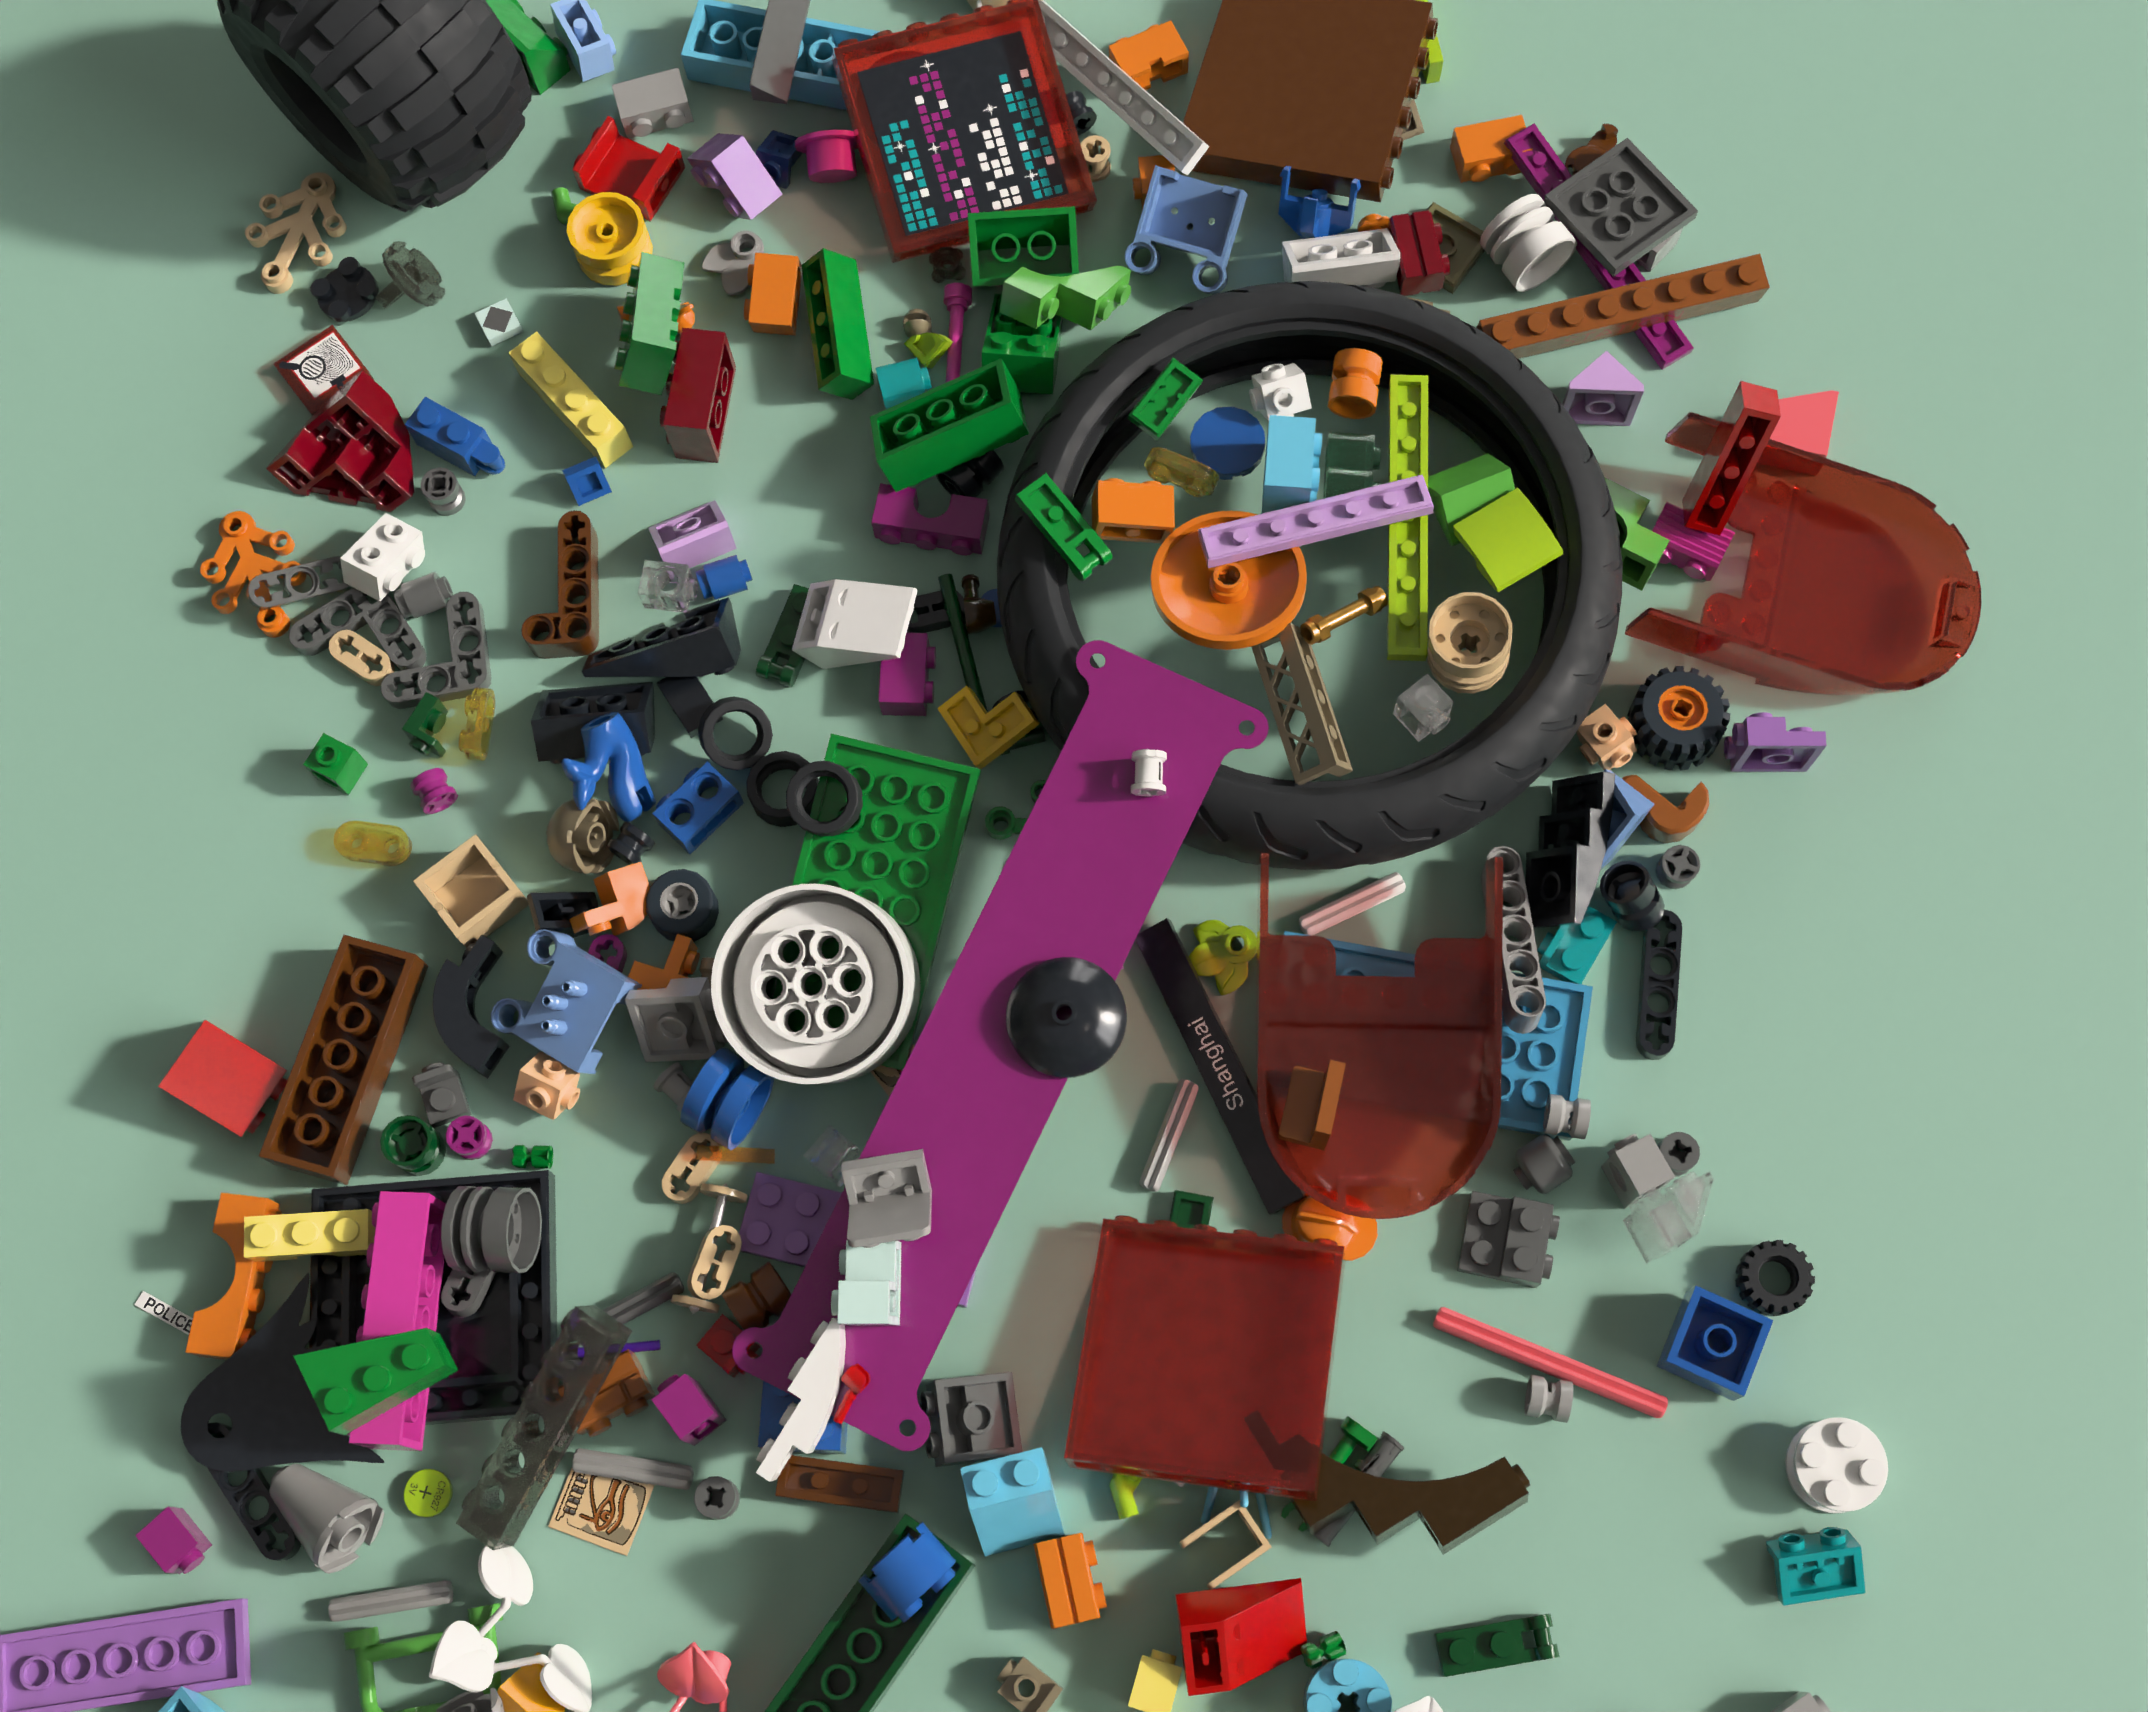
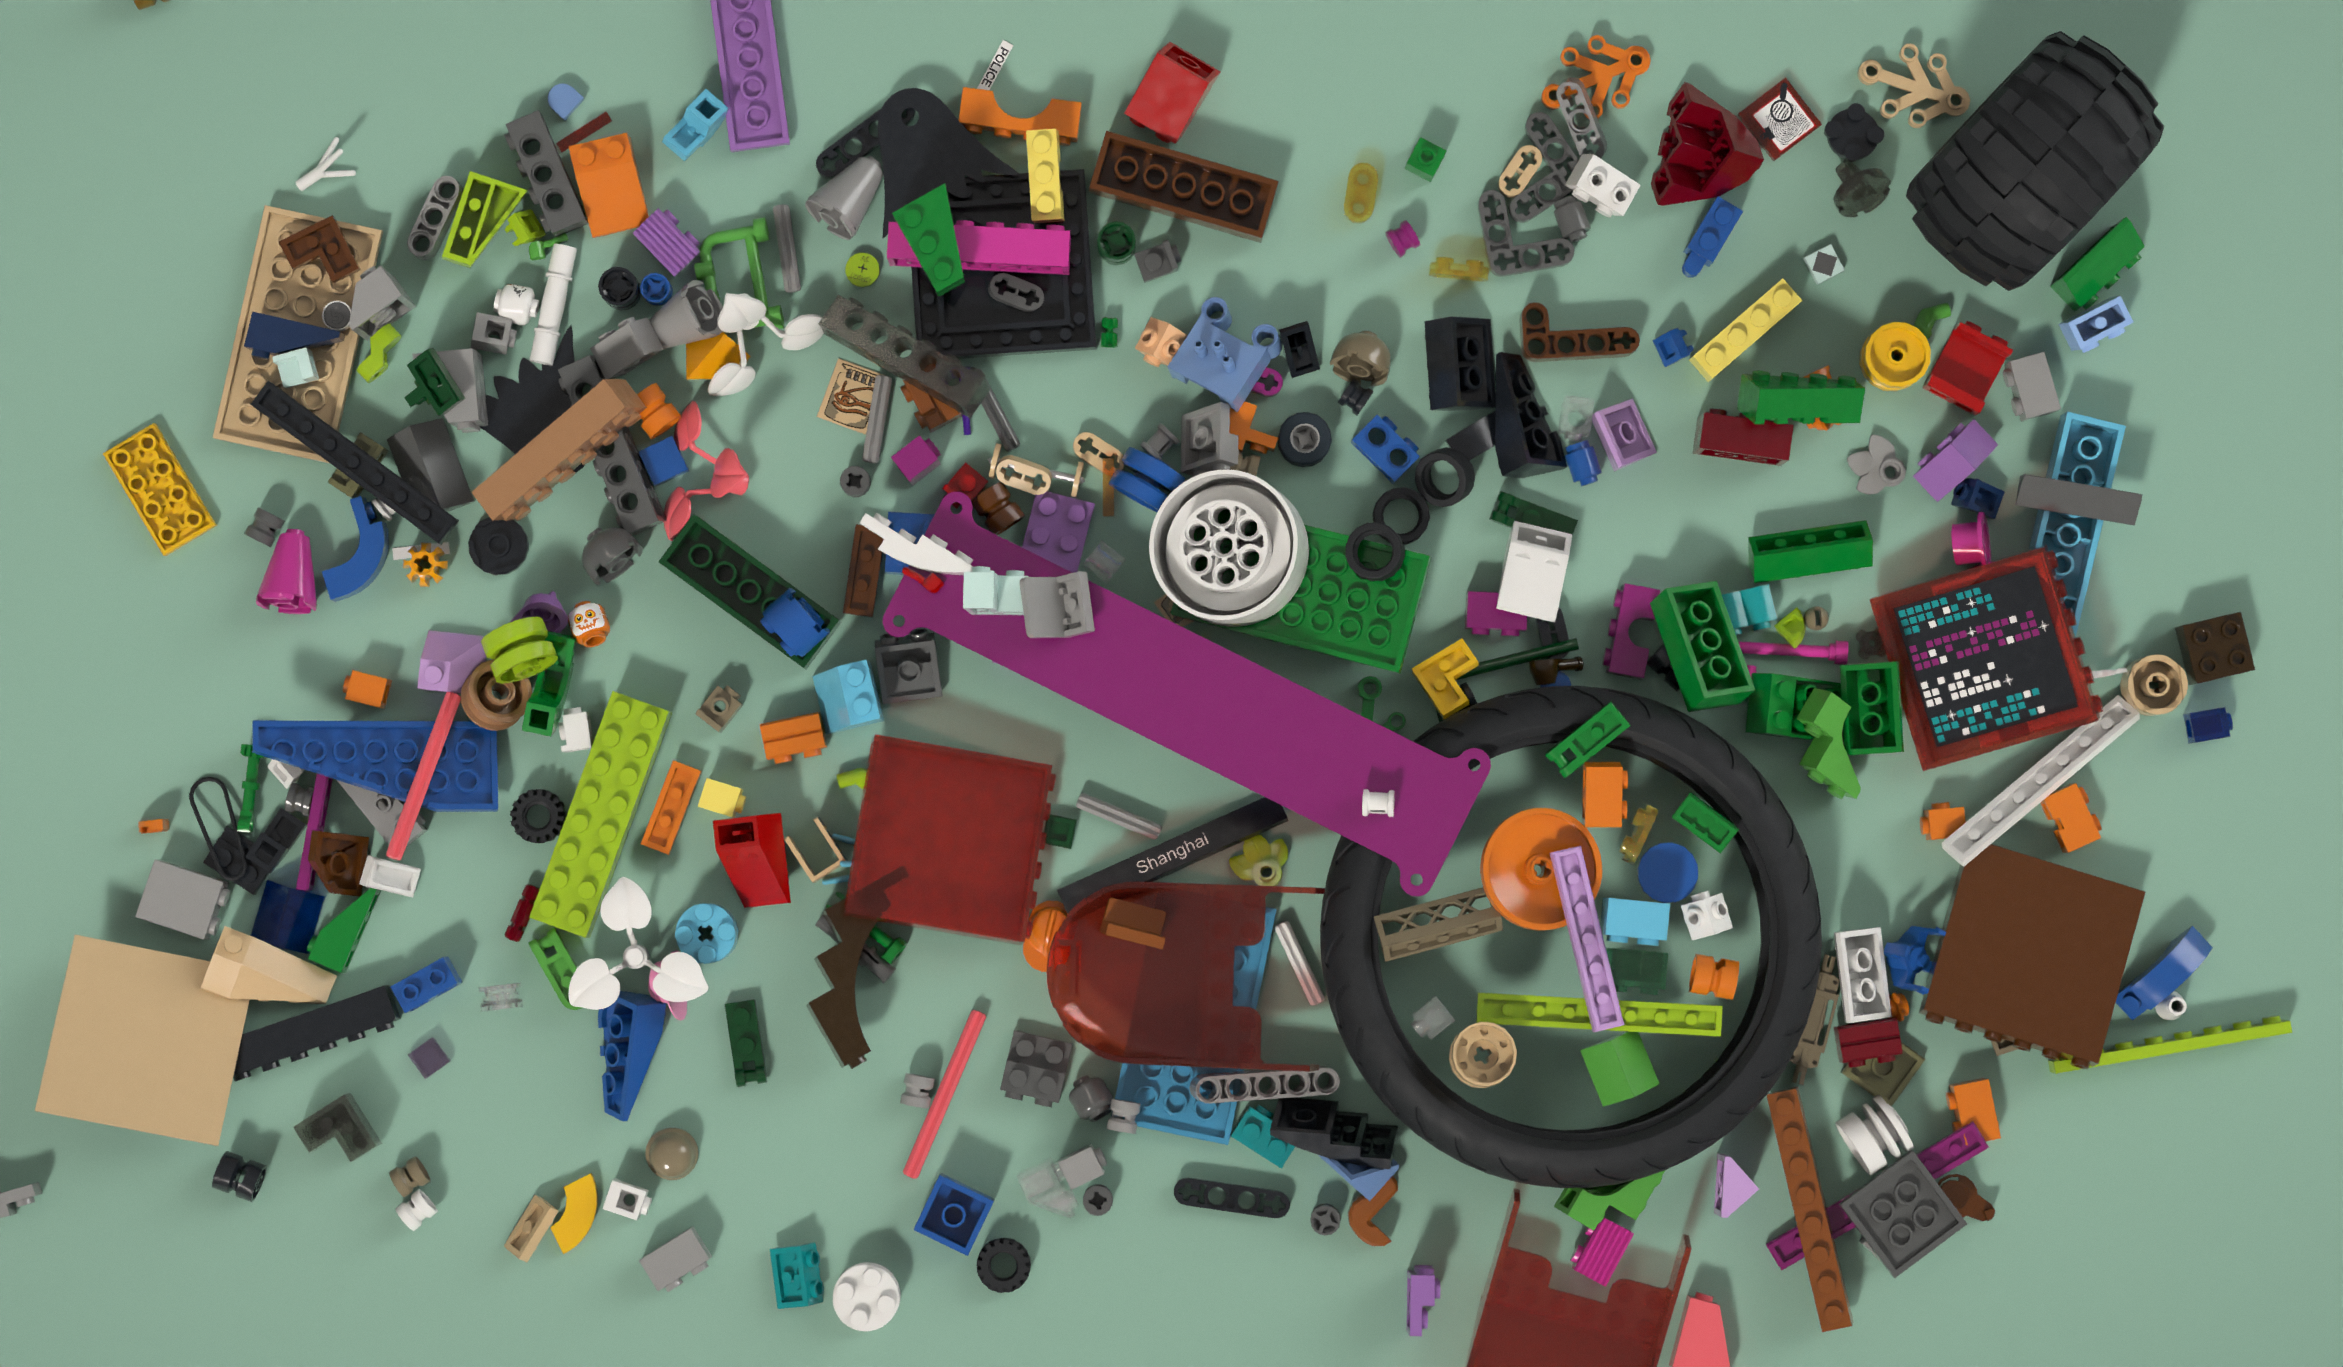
camera: 80 degrees right, 15 degrees up
magenta brick [135,1506,212,1574] -> none
dark green bracket [402,692,448,757] -> none
tan piece [413,834,529,948] -> none
flat silver wheel [420,467,466,516] -> none
black arch [433,935,510,1079] -> none
dark grey wheel [441,1186,542,1273] -> none
magenta wheel [446,1115,493,1160] -> none
blue piece [562,712,656,822] -> none
brick [569,862,650,936] -> none
orange brick [744,253,802,336] -> none
black dish [1006,957,1127,1078] -> none
black wheel [1055,91,1097,137] -> none
tan bush [1079,135,1111,182] -> none
medium blue piece [1125,165,1248,295] -> none
pearl gold bar [1300,586,1388,645] -> none
green piece [1300,1631,1346,1669] -> none
lime slope [1453,488,1563,593] -> none
light nougat brick [1576,703,1637,770] -> none
black wheel [1599,861,1665,931] -> none
black wheel [1627,666,1730,771] -> none
red brick [1682,381,1781,536] -> none

